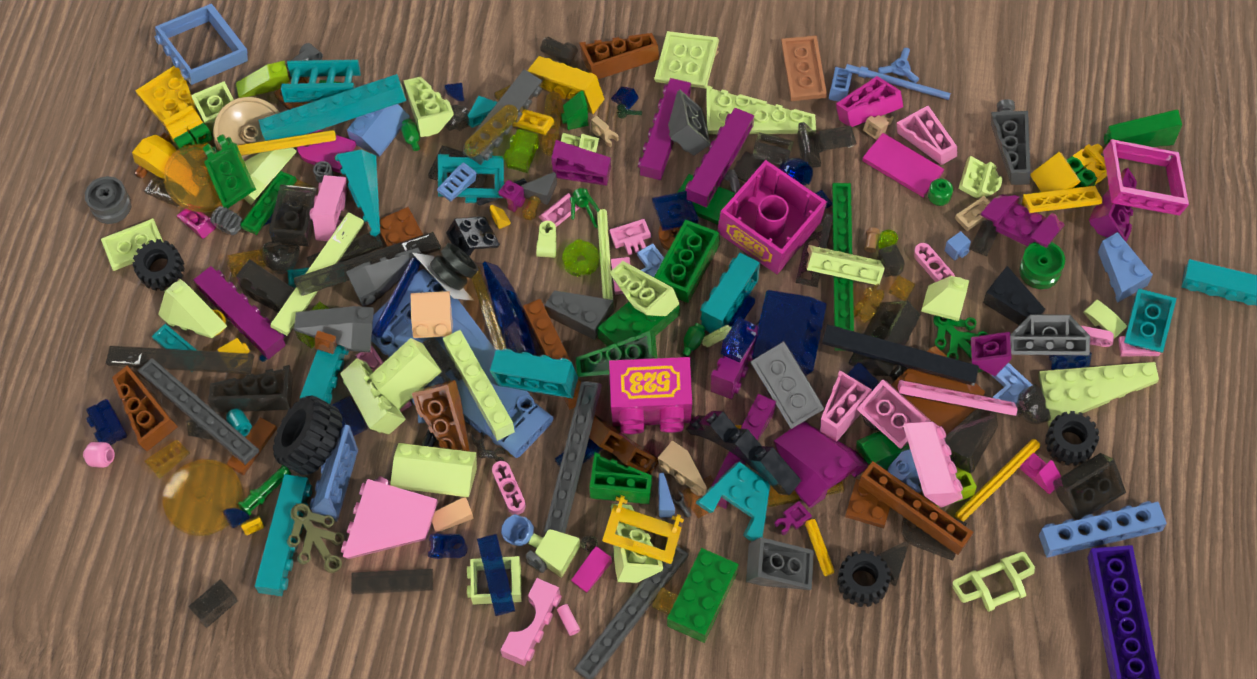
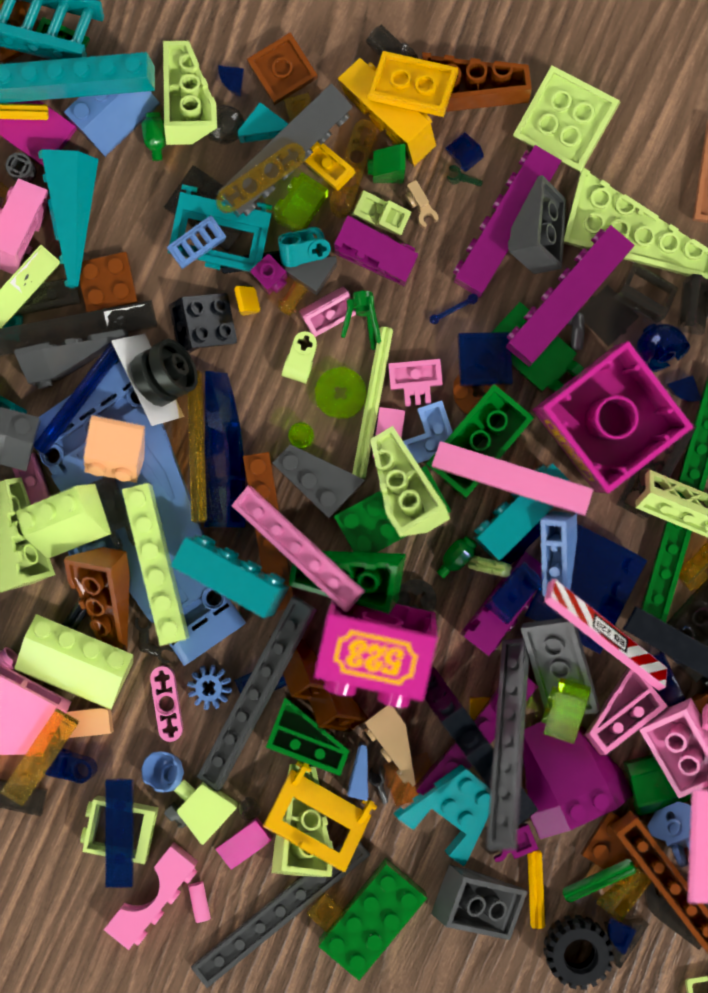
camera: 10 degrees right, 25 degrees up
none -> clear yellow tile [0,708,79,806]
none -> medium blue gear [187,665,232,710]
none -> bright pink tile [231,486,364,612]
none -> dark orange plate [247,32,318,105]
none -> teal piece [278,227,331,267]
none -> clear neon green wheel [288,422,314,450]
none -> yellow tile [368,51,458,117]
none -> clear blue hinge [429,294,478,324]
none -> bright pink tile [432,441,594,516]
none -> dark grey tile [486,638,529,850]
none -> medium blue slope [541,511,577,596]
none -> clear neon green brick [541,678,591,744]
none -> tile [544,578,667,691]
none -> green axle [563,859,636,903]
none -> clear yellow slope [596,867,651,923]
none -> clear blue tile [608,917,636,955]

